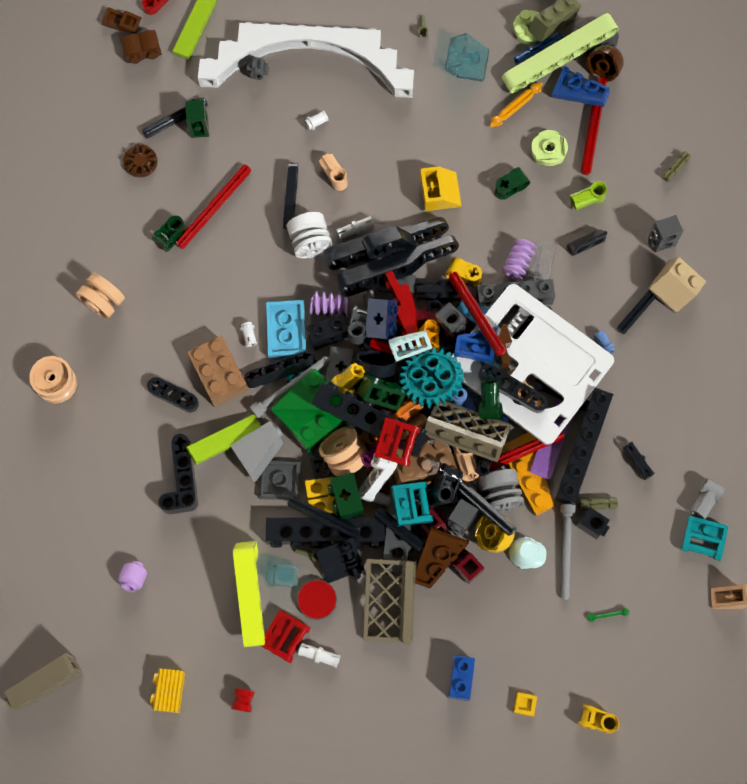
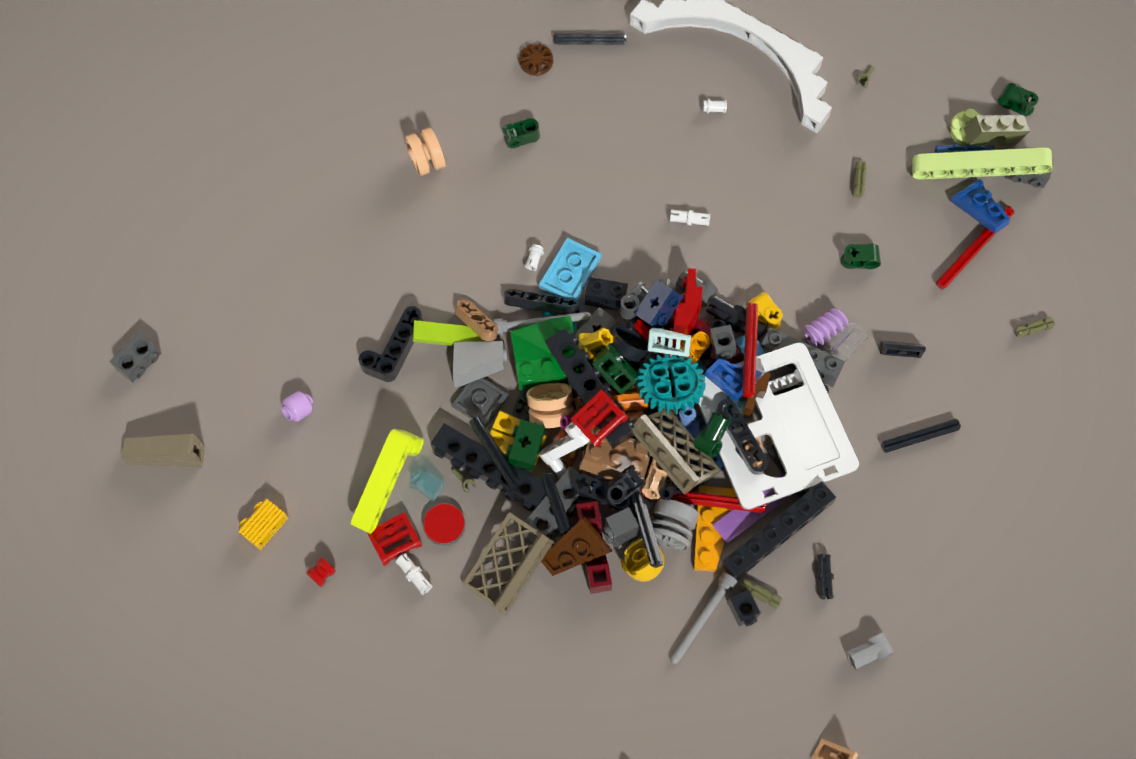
camera: 30 degrees right, 5 degrees down
light nougat wheel [29,356,77,404] -> none
black beam [147,377,199,413] -> none
red axle [175,164,251,249] -> none
dark green brick [185,99,209,138] -> none
medium nougat brick [187,335,249,407] -> none
dark grey gear [247,57,269,80] -> none
black beam [283,163,299,230] -> none
white wheel [286,212,332,259] -> none
lavender piece [310,291,350,319] -> none
black hinge [315,537,365,583] -> none
light nougat piece [319,154,348,191] -> none
black beam [323,217,459,297] -> none
teal plate [391,482,433,526] -> none
yellow slope [420,166,462,212] -> none
clear light blue slope [445,33,489,82] -> none
blue brick [449,655,475,701] -> none
light orange wheel [489,82,543,128] -> none
light aqua hat [509,536,547,569] -> none
yellow tile [513,692,537,717] -> none
yellowish green plate [531,130,568,166] -> none
lime piece [569,181,607,211] -> none
reddish brown cylinder [586,44,624,82] -> none
green hinge [588,608,629,622] -> none
medium blue pin [594,330,615,354] -> none
dark grey brick [648,215,683,253] -> none
tan slope [648,257,706,313] -> none
teal plate [681,516,729,561] -> none
none -> medium nougat beam [455,300,498,341]
none -> olive axle [853,161,867,197]

